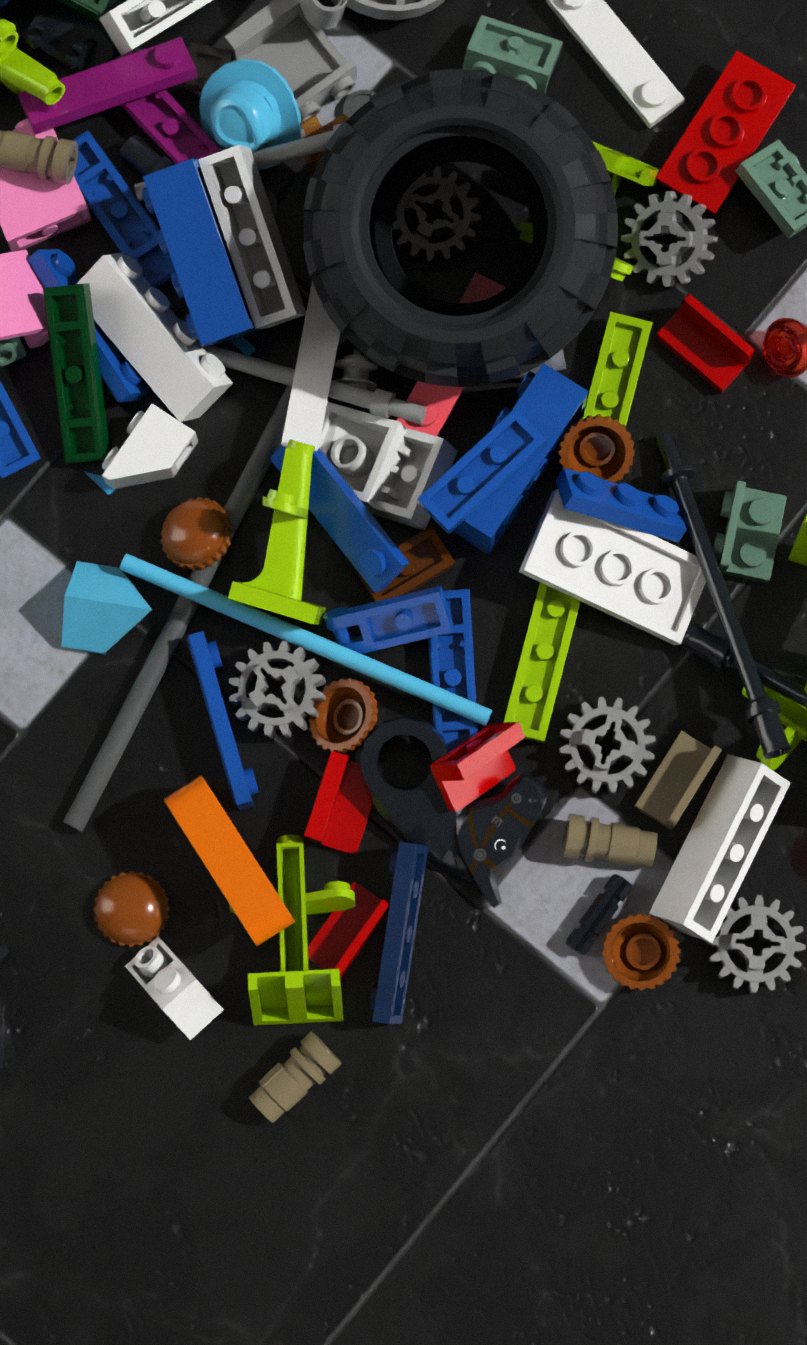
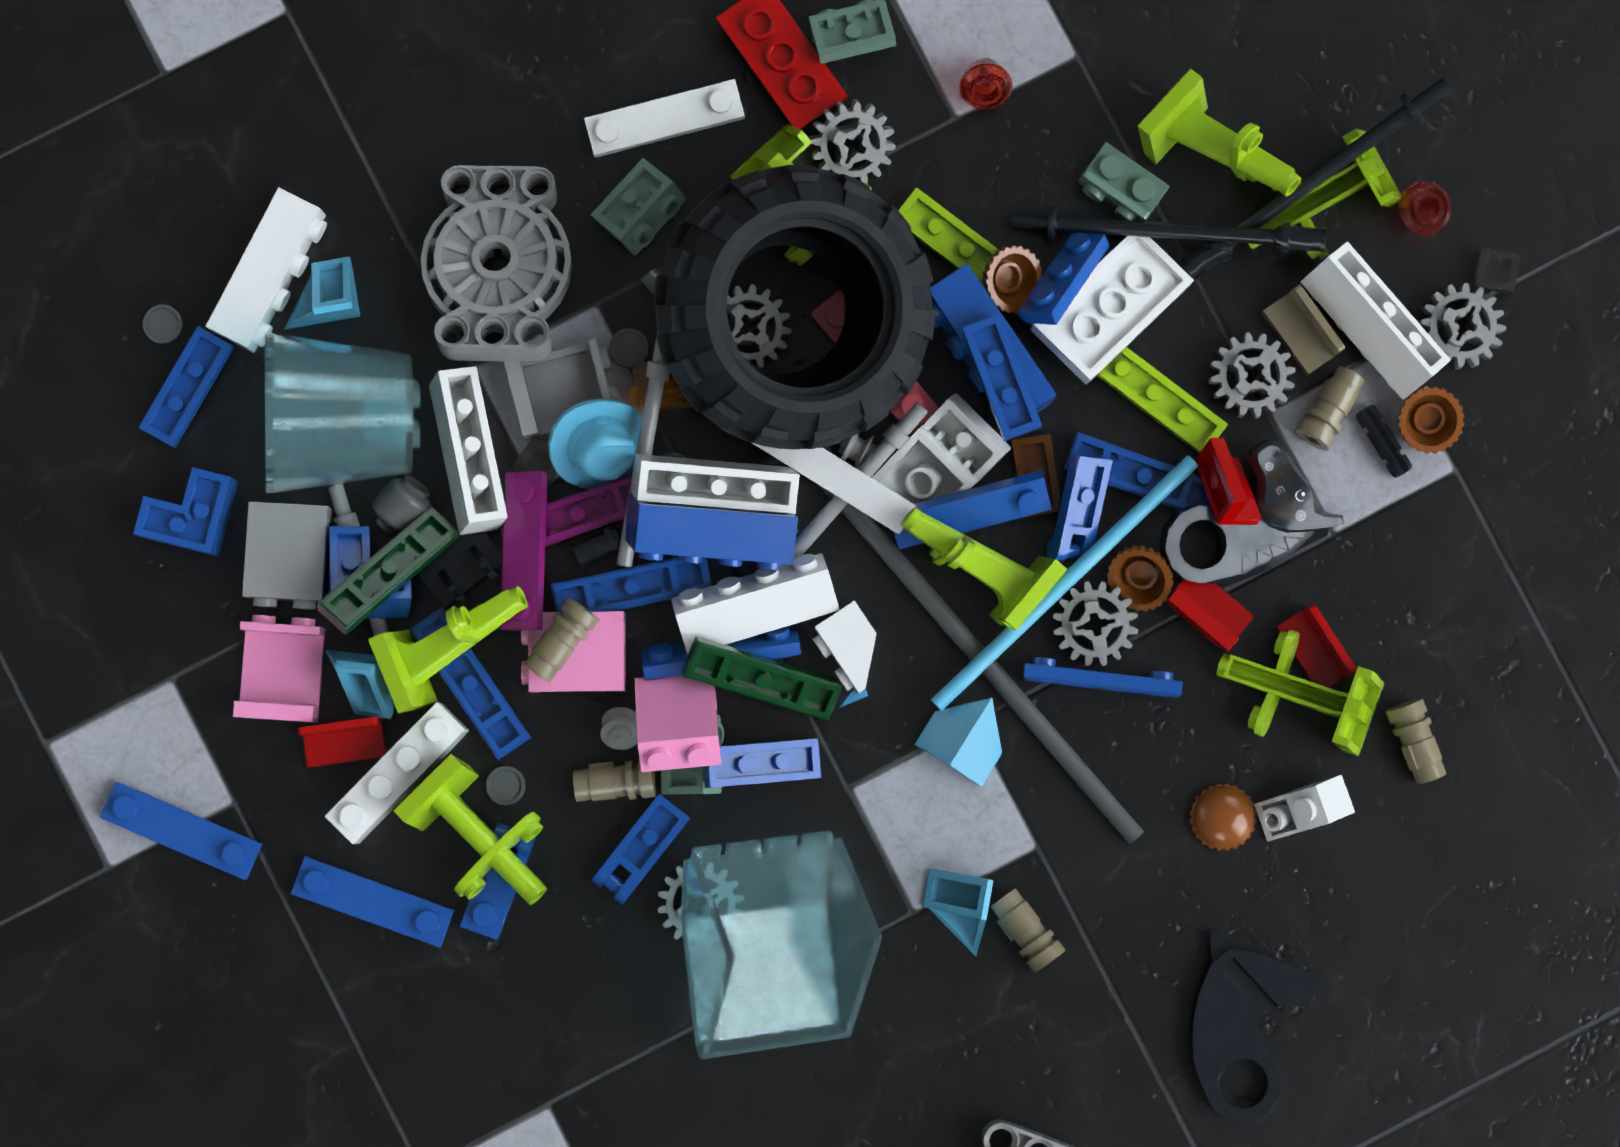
camera: 75 degrees left, 5 degrees up
dark orange hat [160,497,233,571] -> none
orange beam [163,775,295,946] -> none
dark blue plate [369,842,429,1024] -> none
red panel [656,293,754,394] -> none

